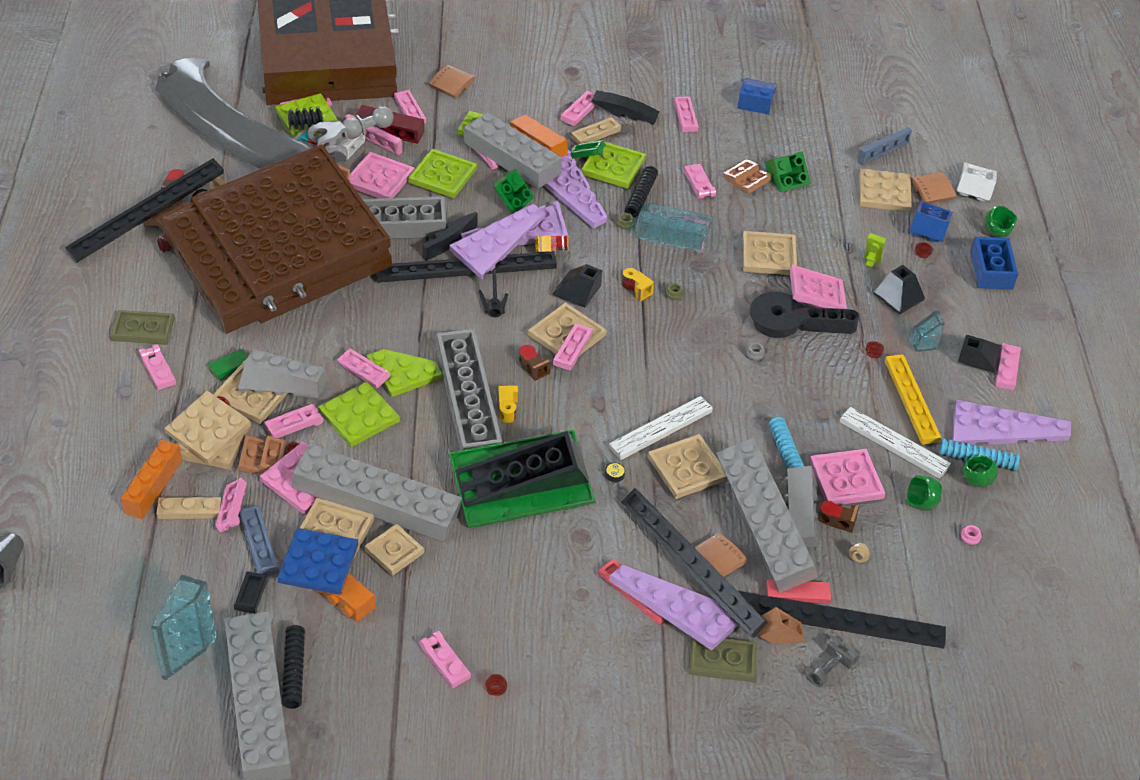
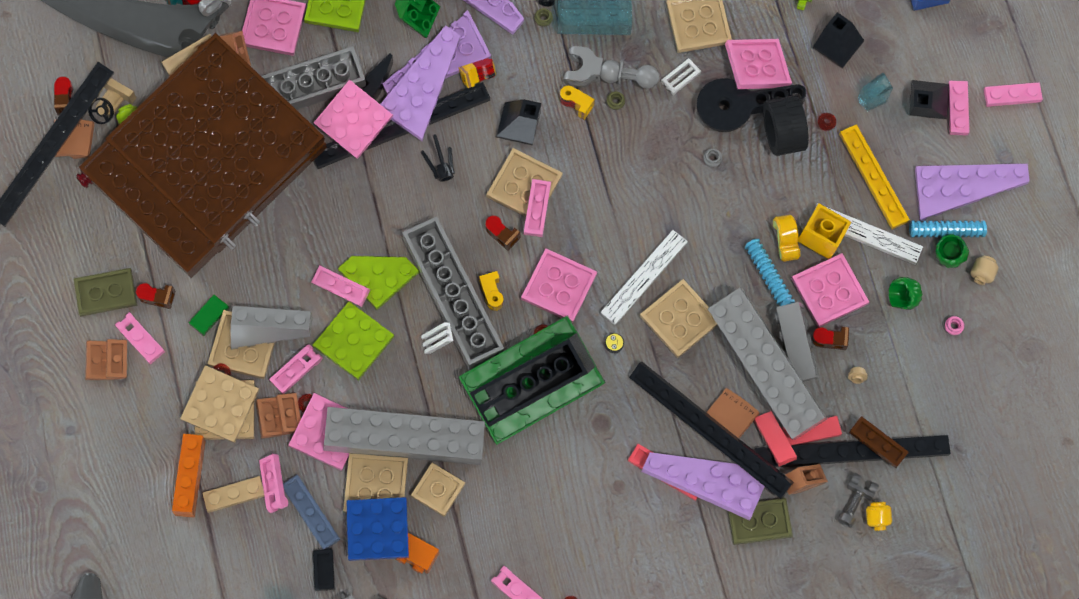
camera: 15 degrees left, 25 degrees up
none -> nougat slope [85,339,127,380]
none -> leg [136,283,176,309]
none -> bright pink plate [314,80,393,159]
none -> white tile [421,322,453,354]
none -> bright pink plate [521,249,597,323]
none -> light grey piece [563,46,659,89]
none -> white tile [661,58,701,95]
none -> coral tile [754,411,797,466]
none -> black tyre [763,95,809,156]
none -> yellow animal [773,215,800,262]
none -> yellow slope [798,203,851,259]
none -> reddish brown plate [849,416,908,468]
none -> yellow head [866,502,892,531]
none -> tan head [970,256,999,285]
none -> bright pink plate [984,82,1043,107]

